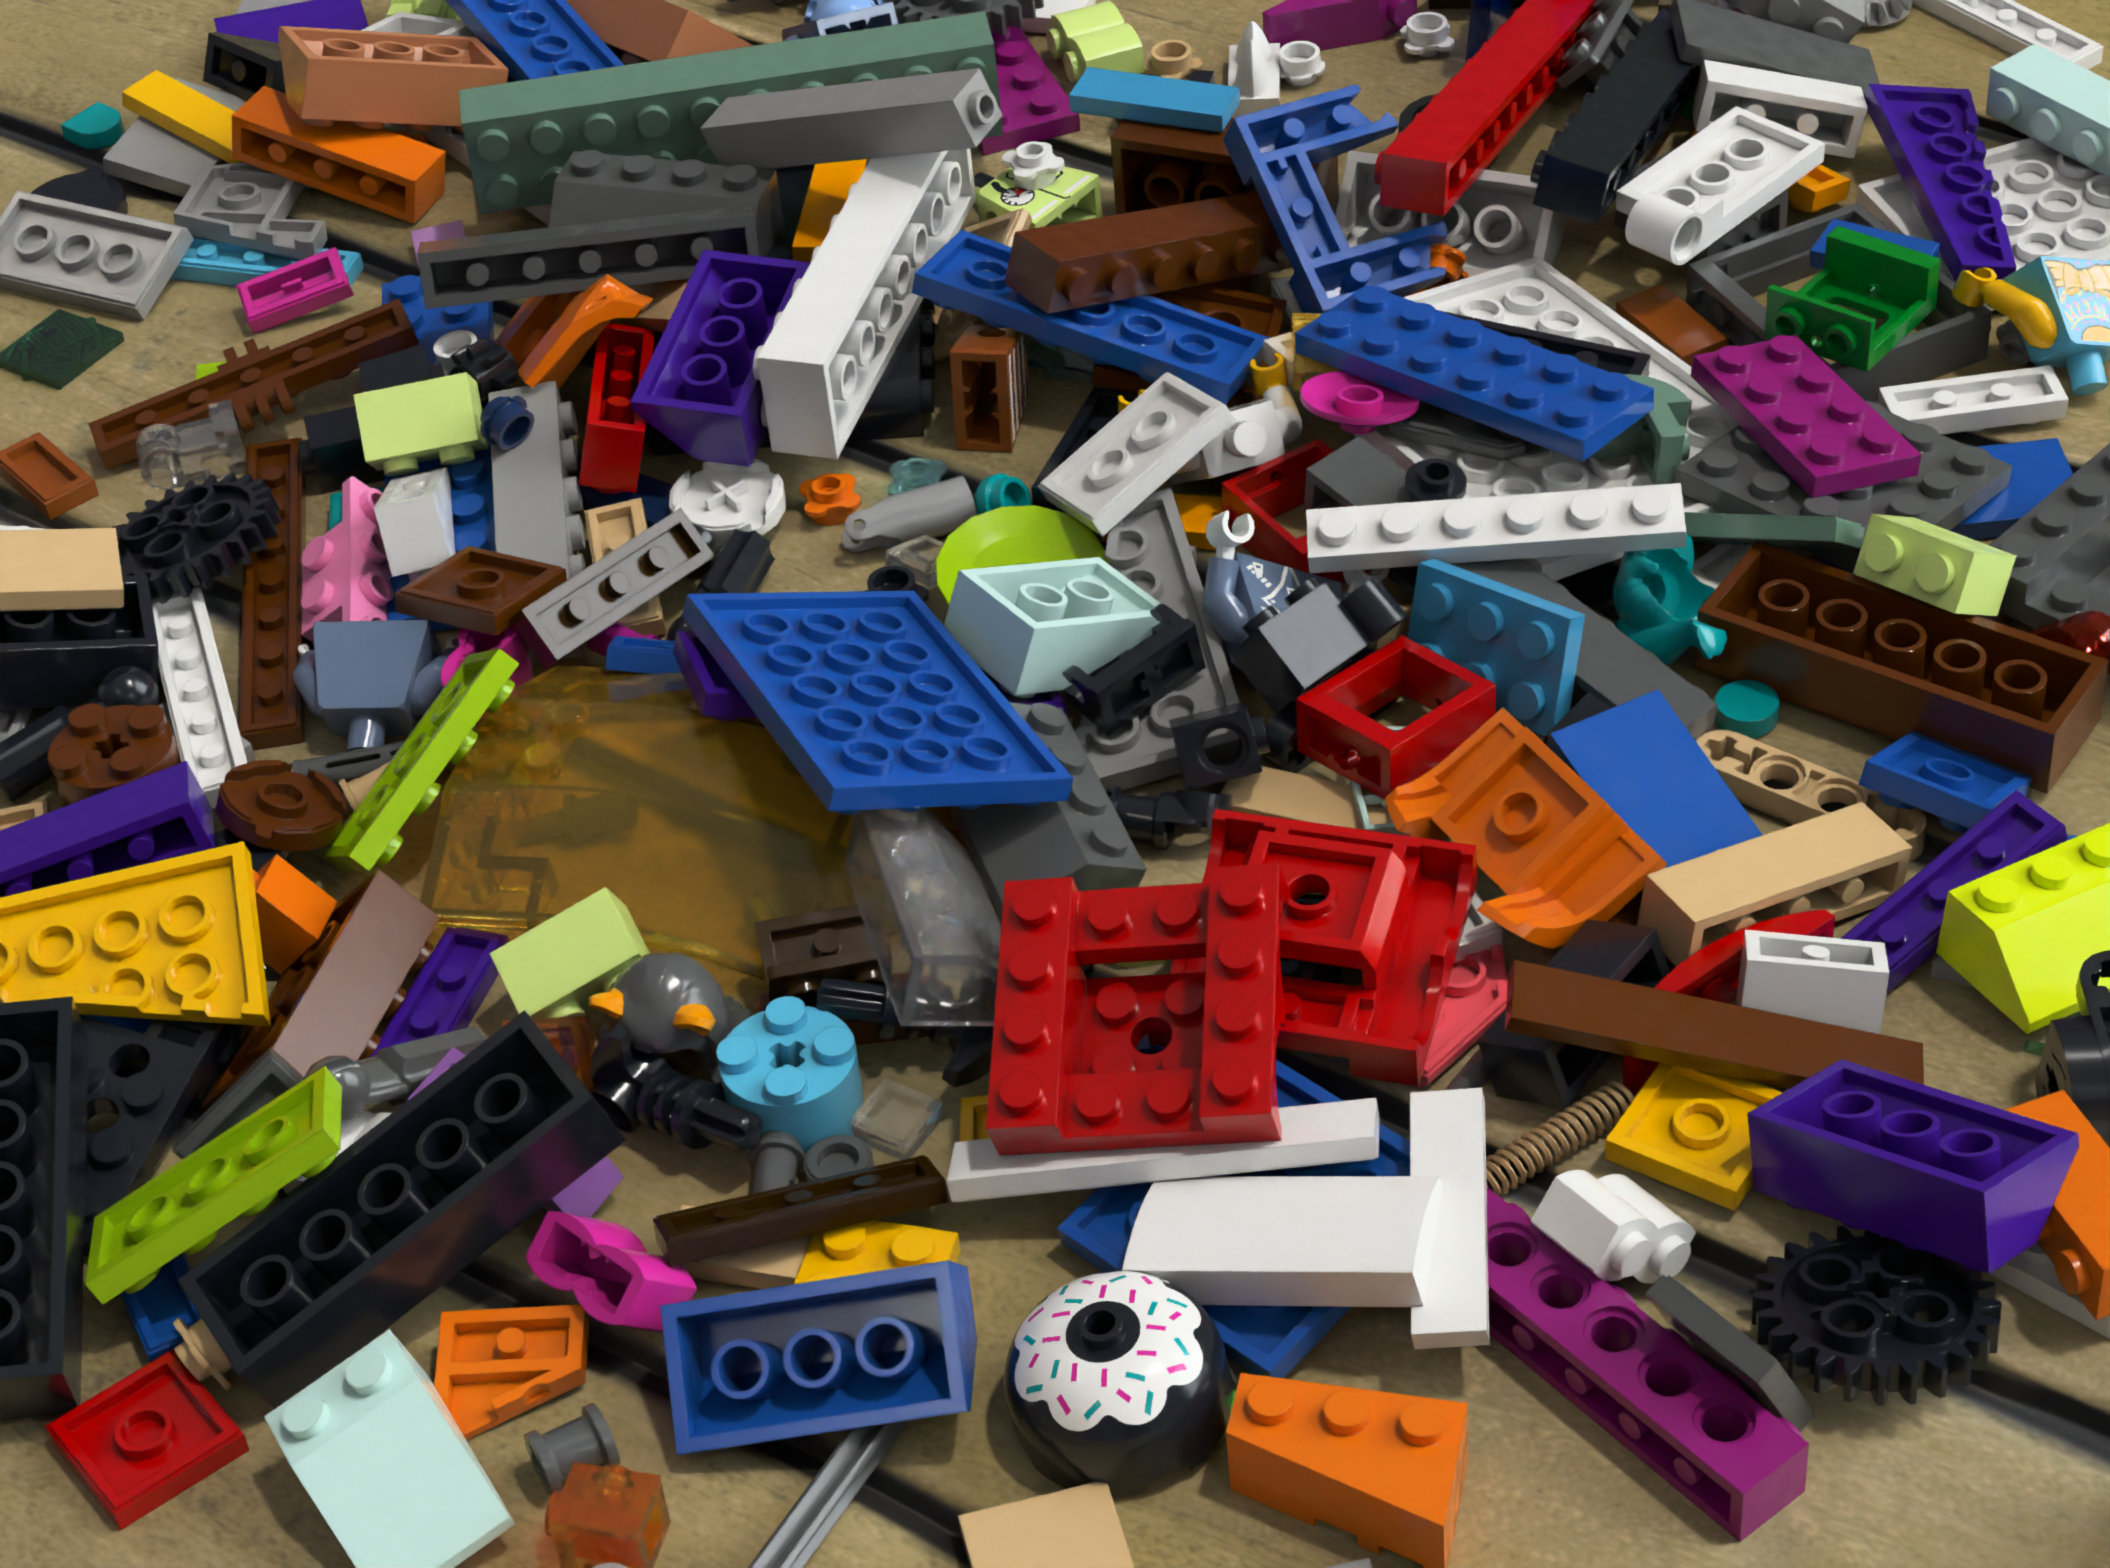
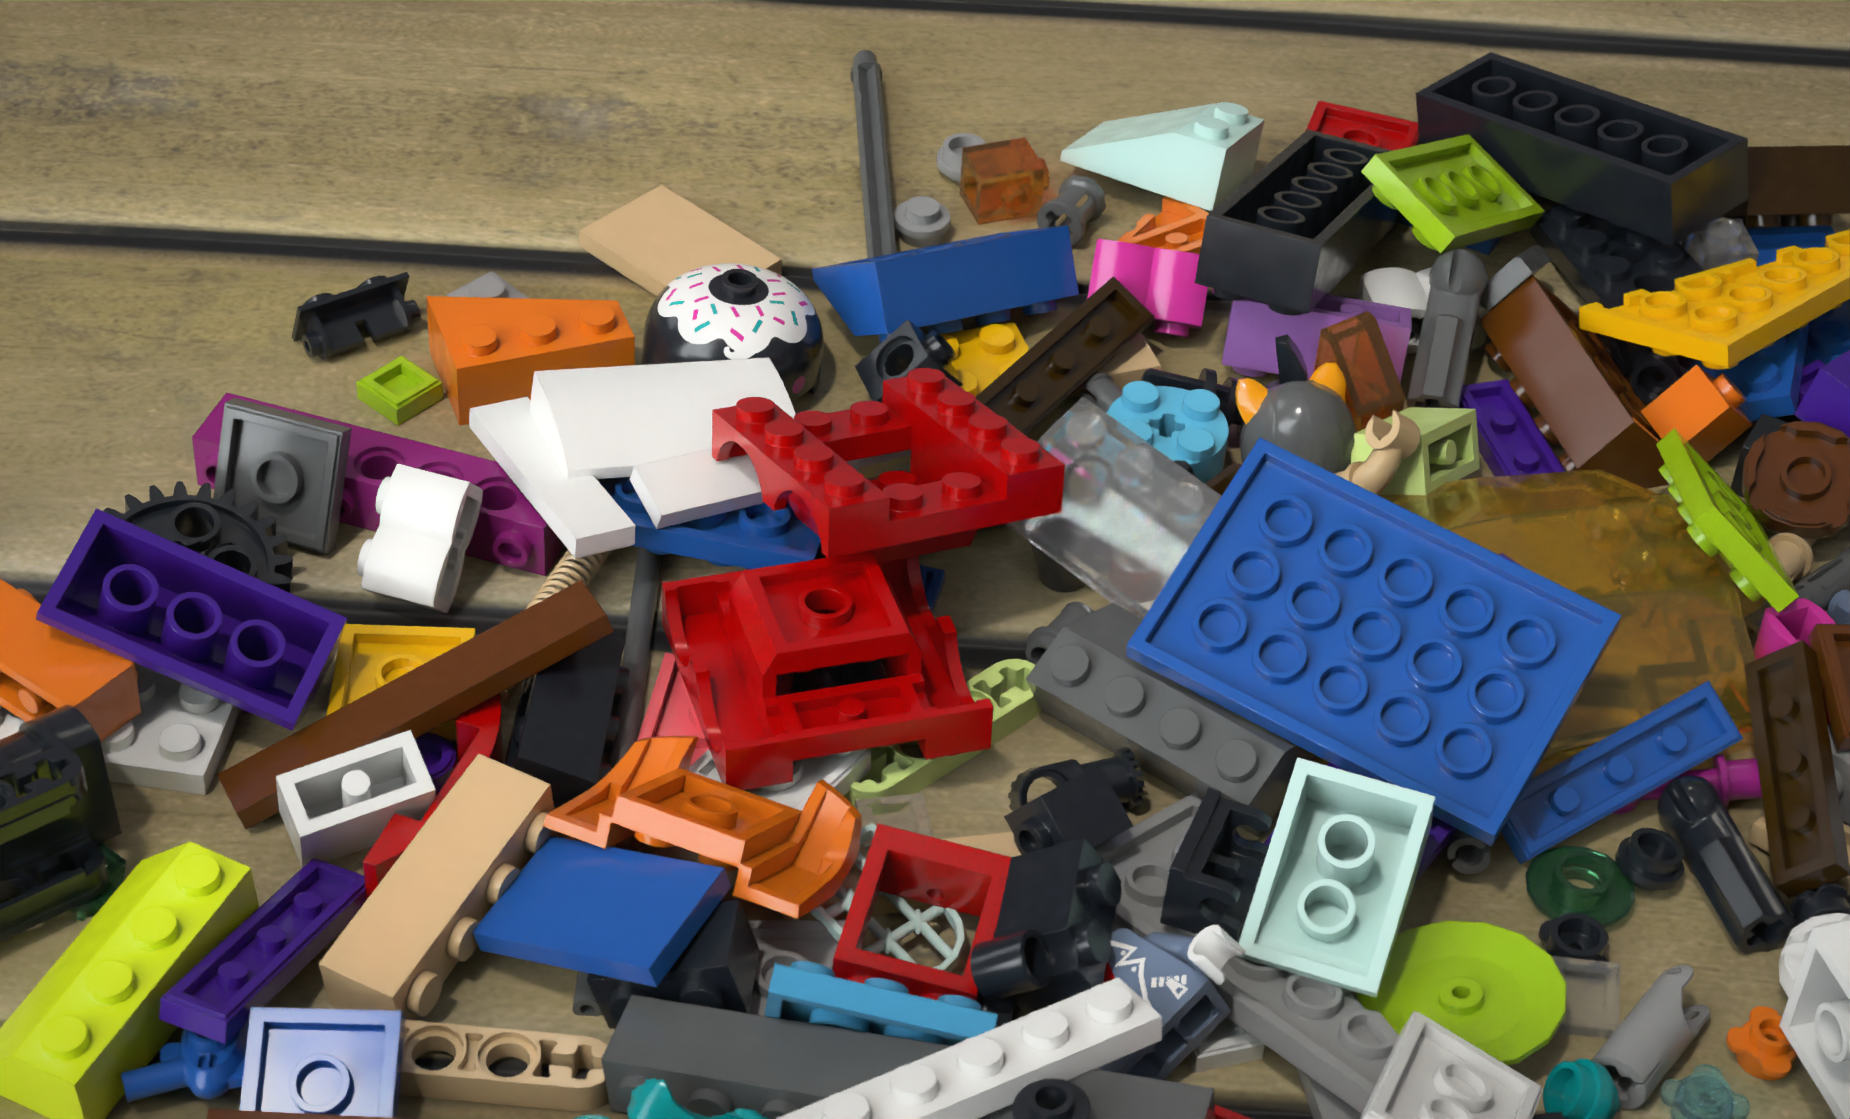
camera: 140 degrees right, 0 degrees up
none -> lime tile [356,355,443,426]
none -> black brick [855,319,963,403]
none -> light grey plate [894,196,951,247]
none -> tan piece [1334,410,1420,496]

